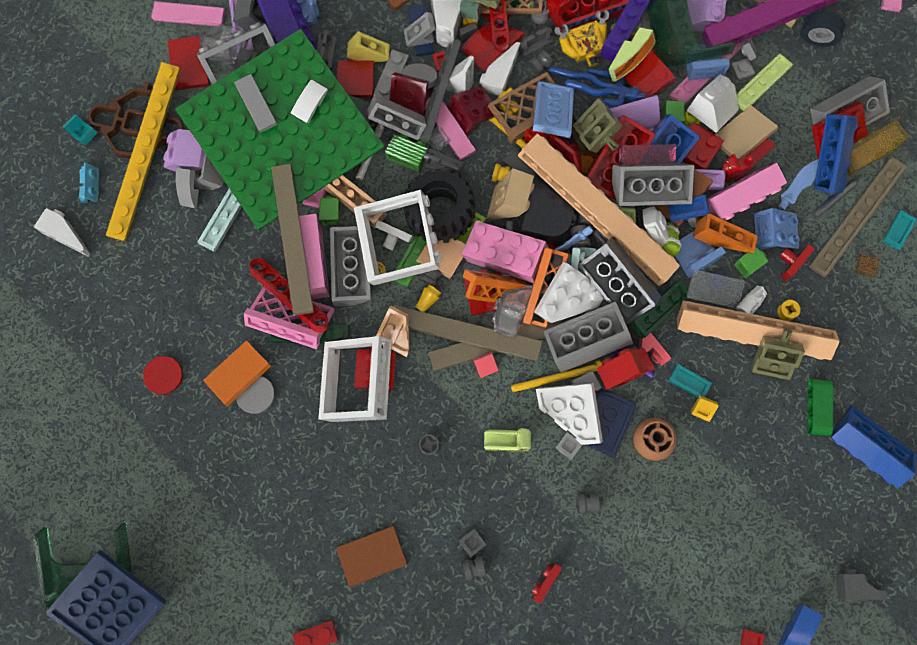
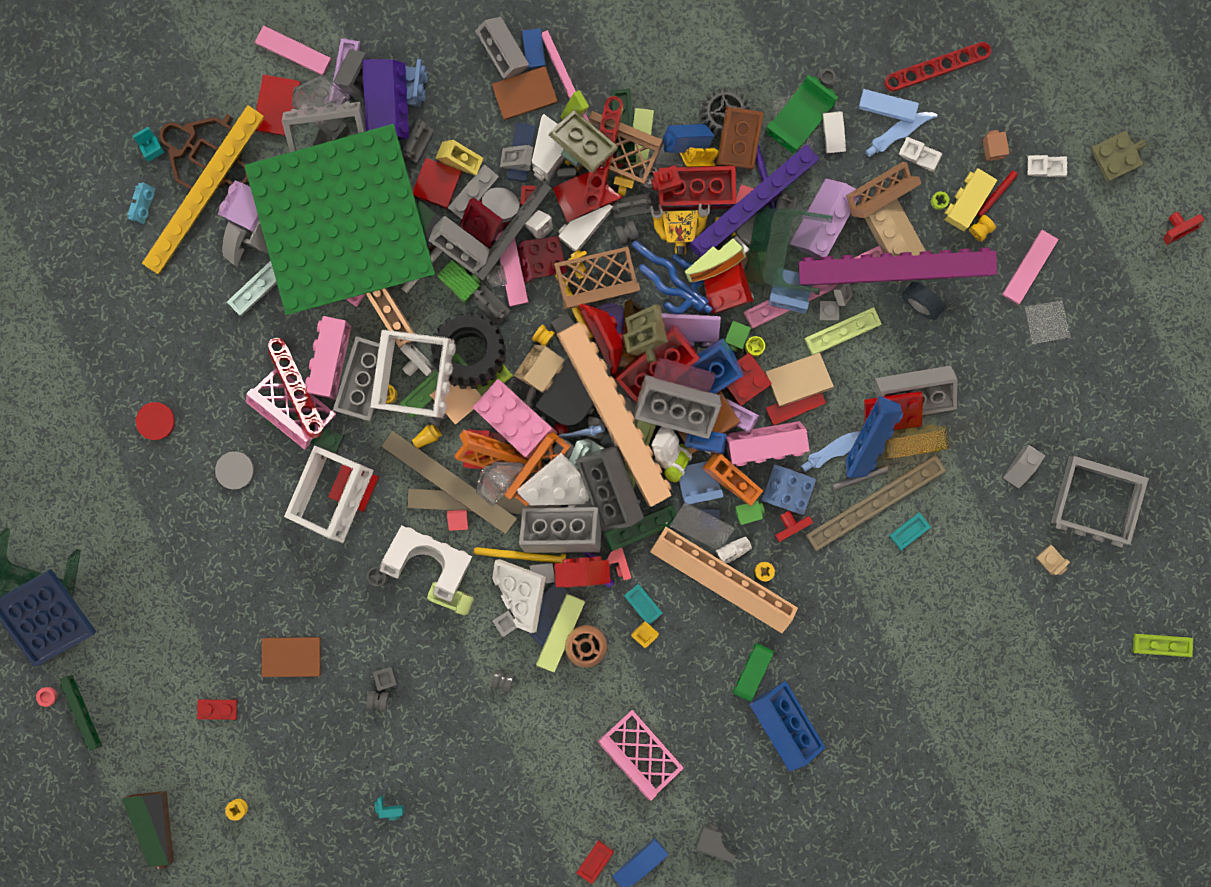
camera: 20 degrees right, 10 degrees up
white slope [34,208,90,257] -> none
orange tile [203,340,271,407] -> none
light grey tile [234,74,277,133] -> none
dark tan tile [271,164,314,316] -> none
white slope [291,80,328,123] -> none
bright green brick [319,196,341,225] -> none
light nougat wing [376,306,410,357] -> none
red plate [531,563,562,604] -> none
light blue tile [533,81,574,138] -> none
white slope [687,74,739,132] -> none
red animal [719,154,754,182] -> none
olive plate [751,328,805,380] -> none
clear orange tile [855,254,880,278] -> none
none -> white arch [380,525,472,602]
none -> yellowish green tile [536,594,585,672]
none -> bright pink fence [597,710,684,800]
none -> yellow tile [614,175,635,196]

